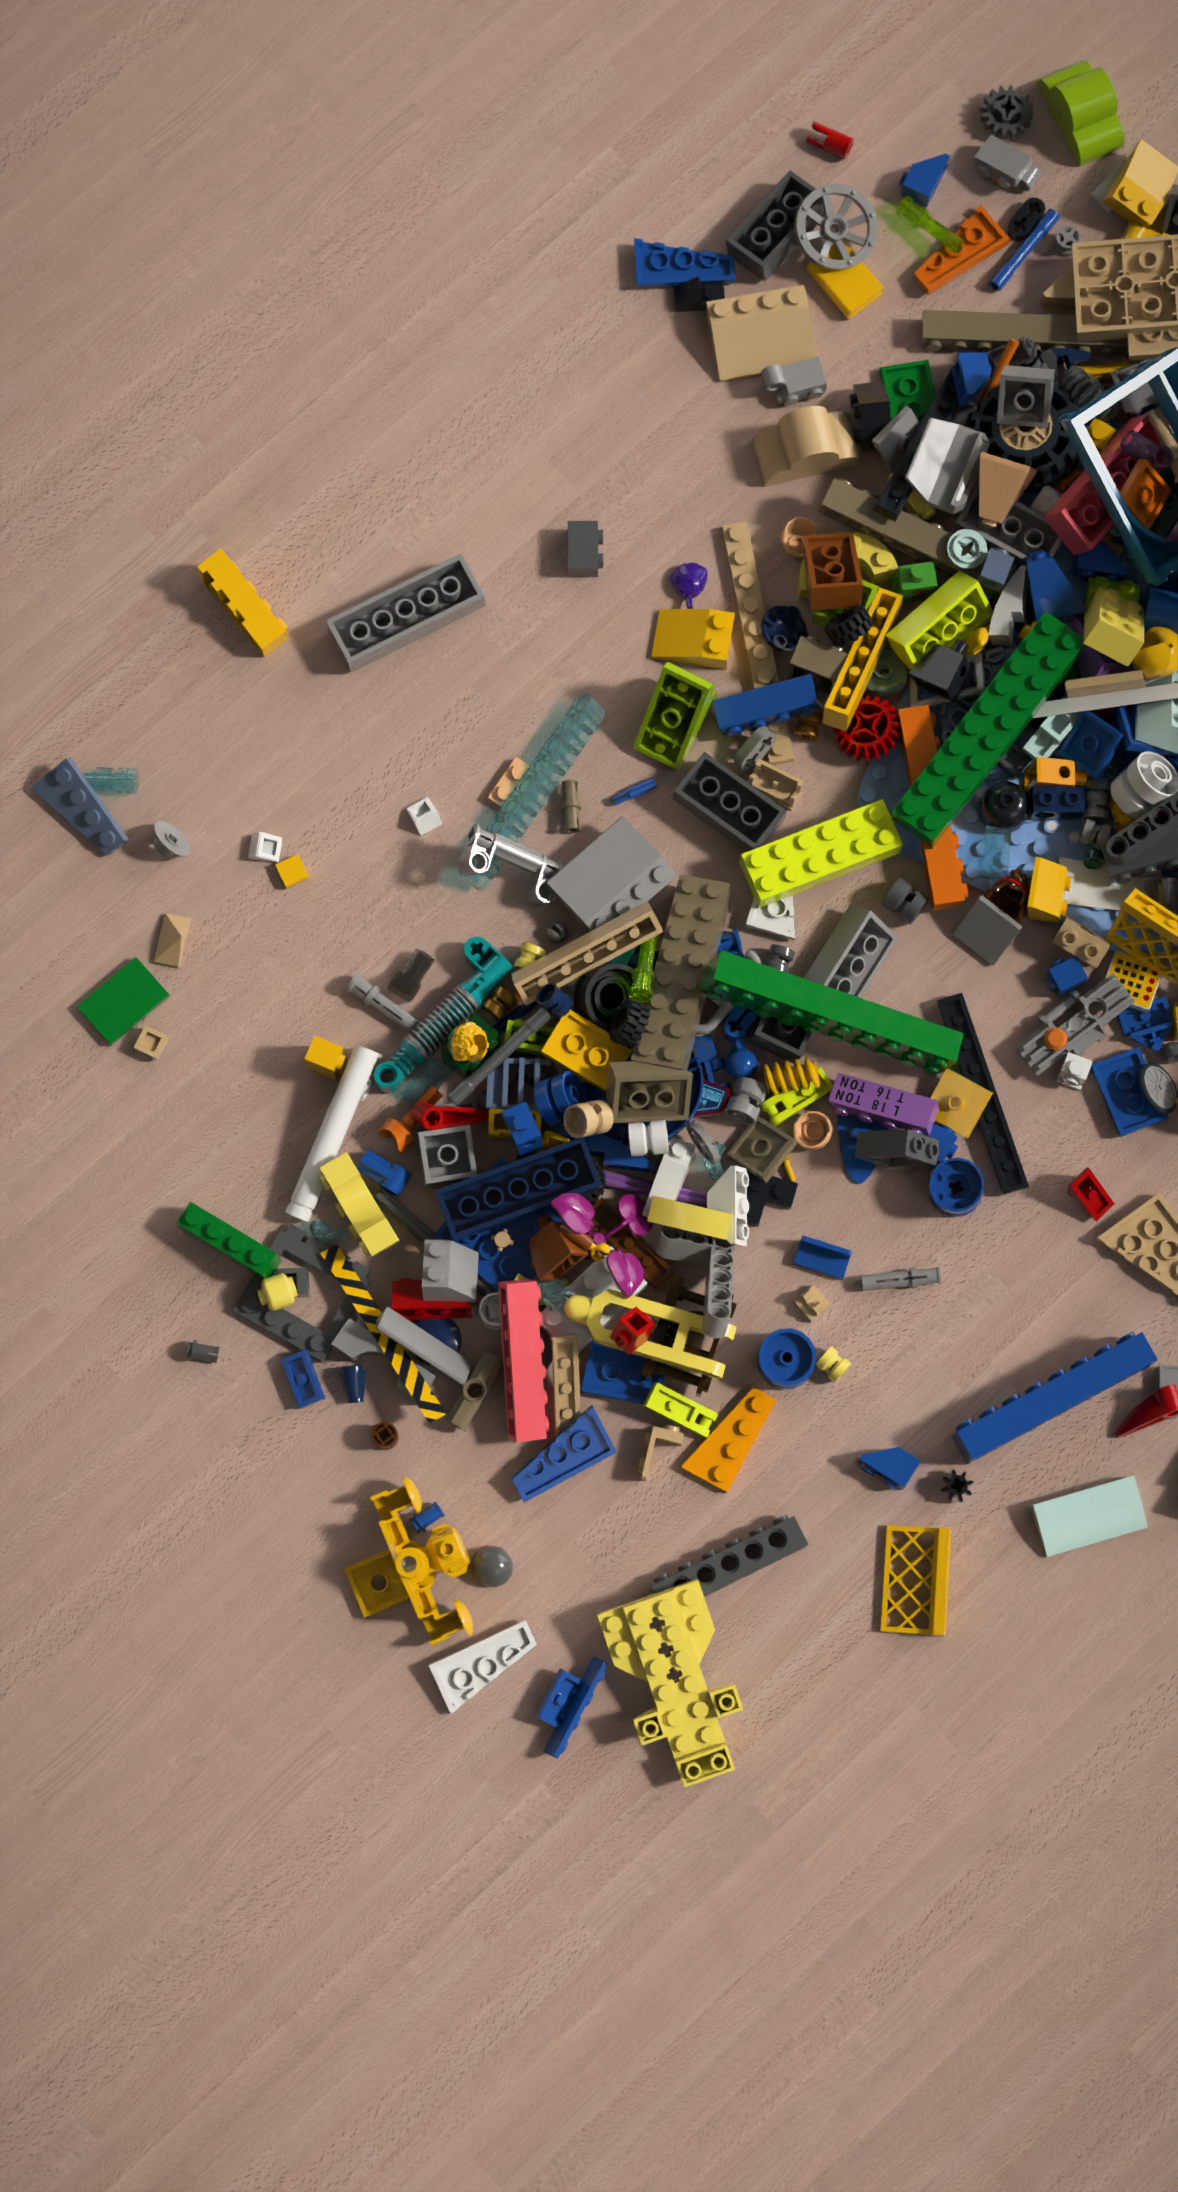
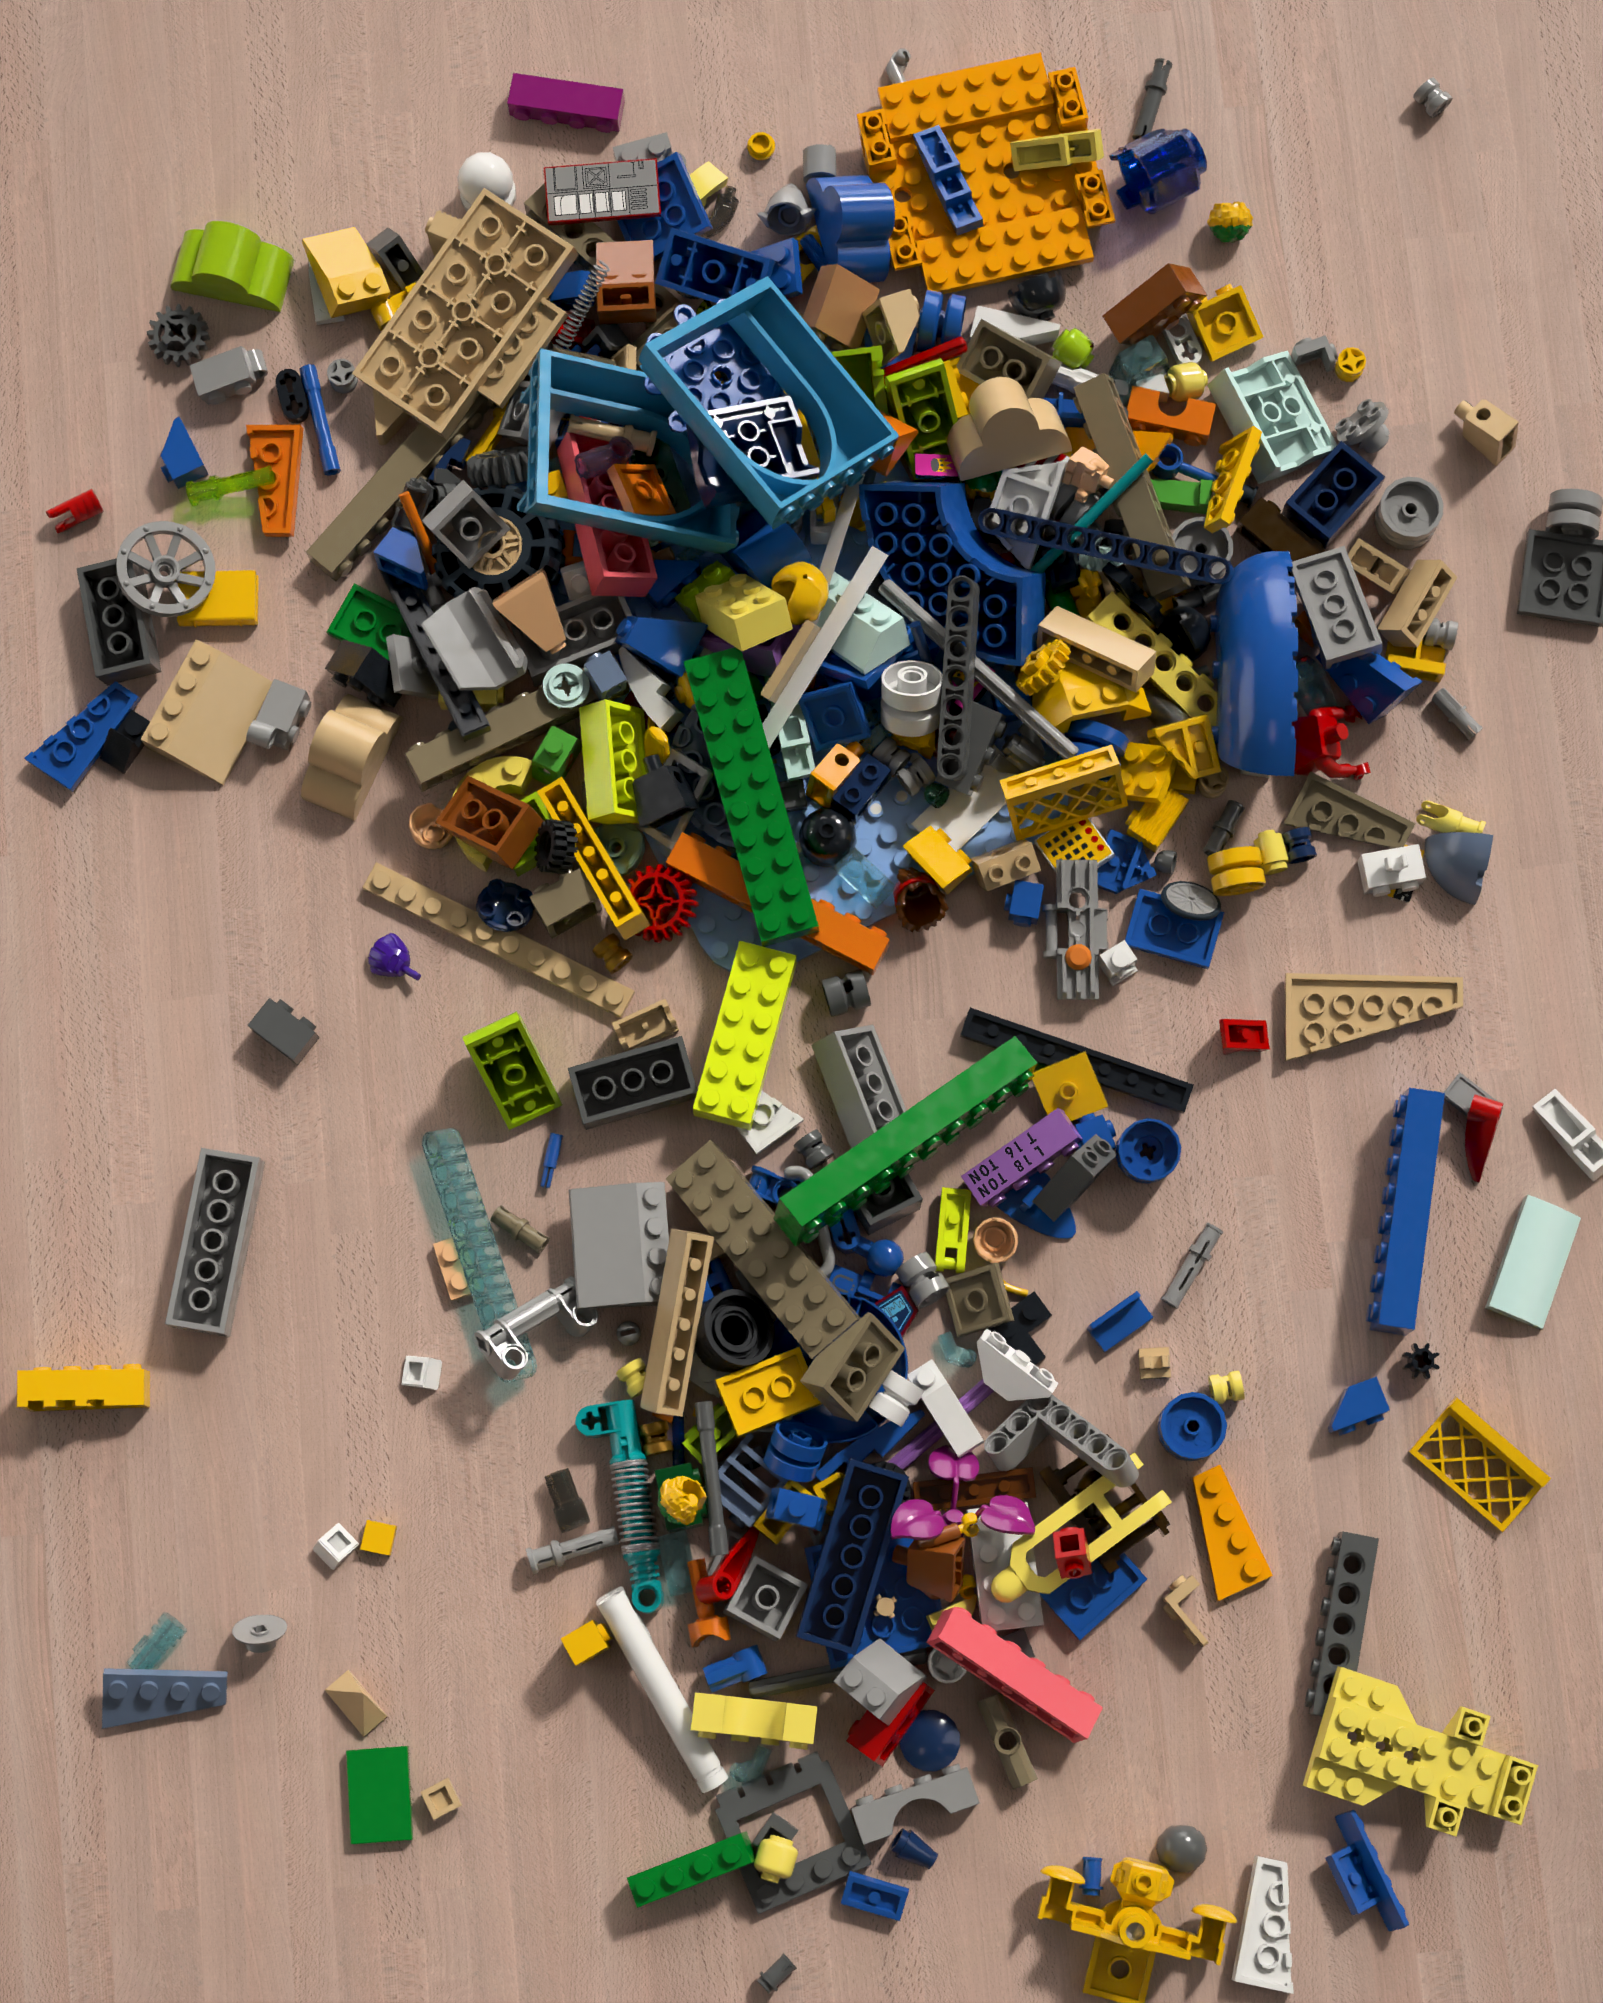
camera: 50 degrees left, 0 degrees up
sticker [320,1244,446,1423] -> none
reddish brown wheel [371,1422,399,1450] -> none
light grey slope [376,1307,472,1385] -> none
blue wing [511,1405,617,1502] -> none
dark blue wheel [536,983,573,1019] -> none
clear light blue slope [537,1279,572,1311] -> none
tan tile [551,1335,581,1437] -> none
tan wheel [563,1100,613,1139] -> none
black tyre [609,997,650,1049] -> none
clear neon green pin [629,935,658,1002] -> none
neon yellow plate [643,1382,718,1438] -> none
light yellow slope [647,1196,732,1240] -> none
yellow slope [651,609,735,670] -> none
light grey wheel [686,1120,721,1165] -> none
blue brick [713,674,821,737] -> none
light grey beam [734,726,776,772] -> none
yellow piece [764,1056,820,1096] -> none
light grey tile [953,895,1023,966] -> none

